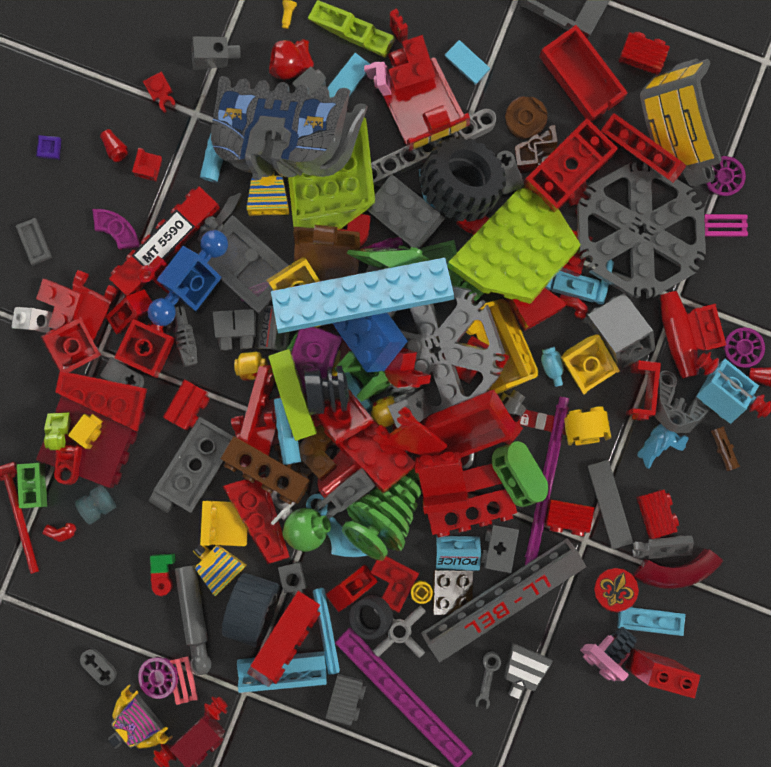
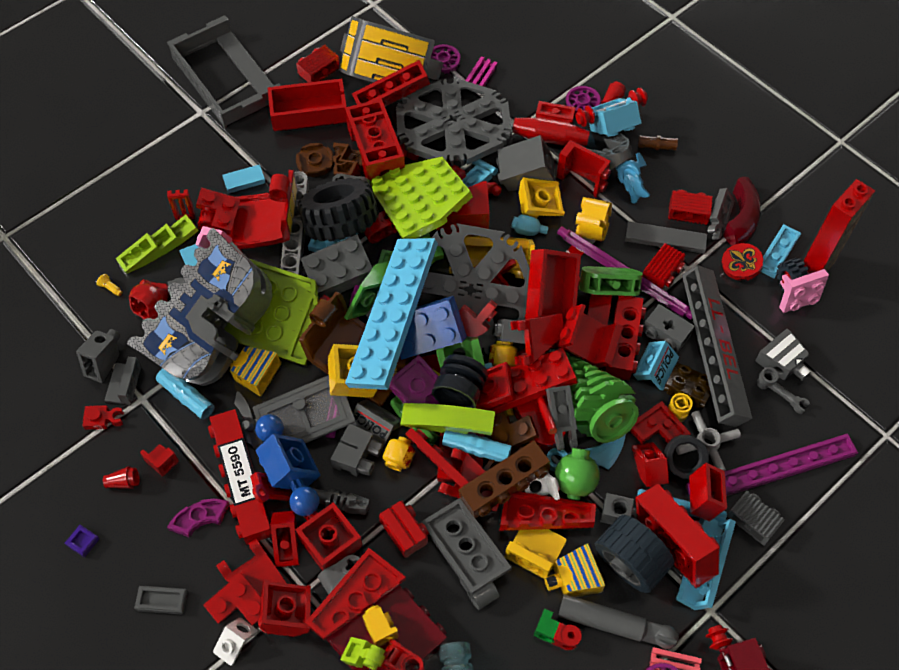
camera: 65 degrees left, 25 degrees down
none -> dark grey panel [104,356,141,405]
none -> red brick [689,463,727,522]

